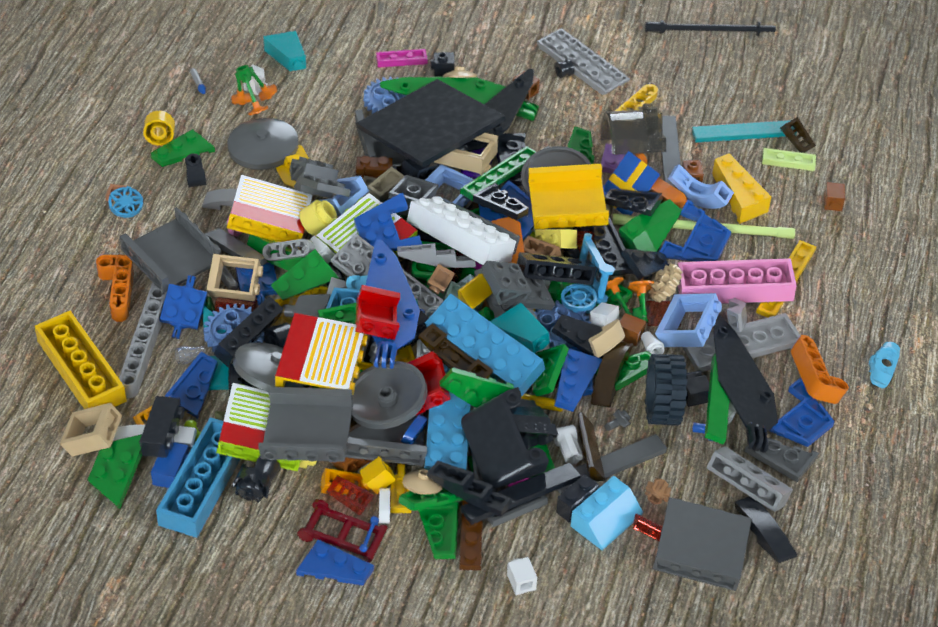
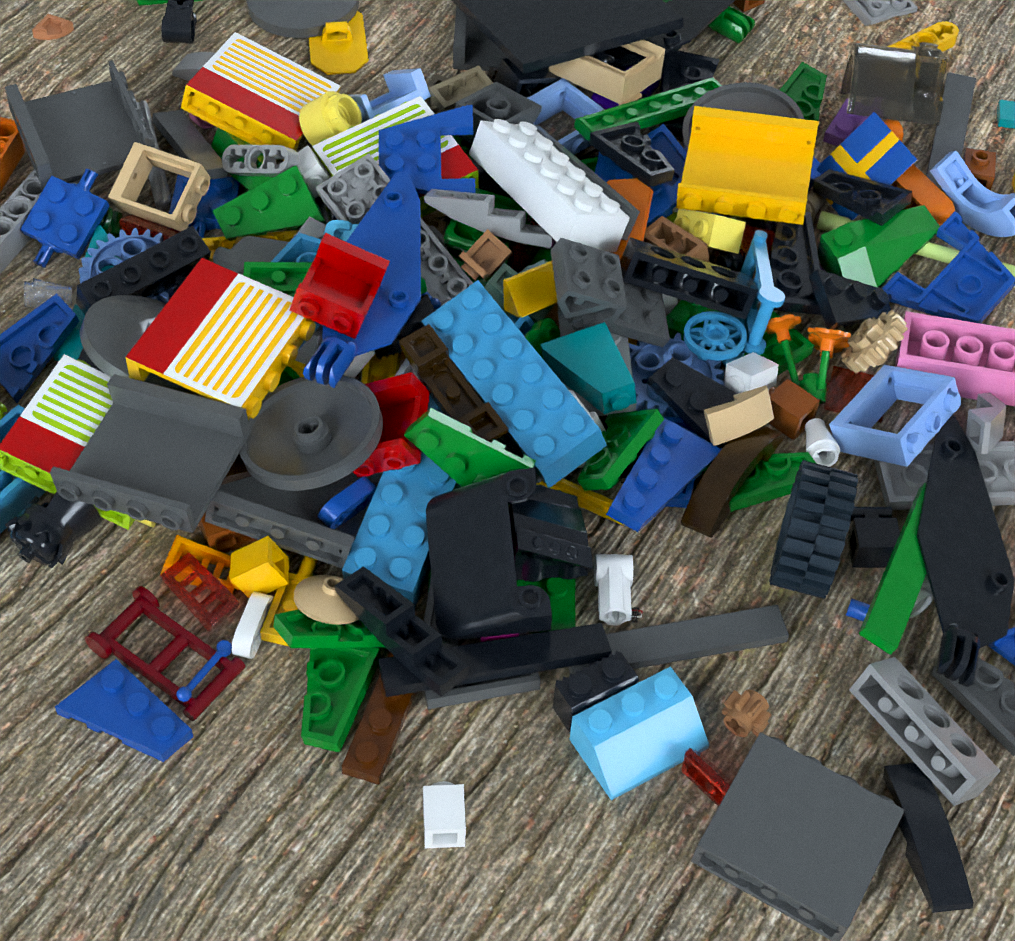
camera: 15 degrees right, 5 degrees up
dark azure wheel [108,186,143,218] -> none
dark grey piece [290,156,351,198] -> none
reddish brown brick [356,156,393,179] -> none
dark brown slope [578,411,605,482] -> none
dark grey plate [605,409,632,431] -> none

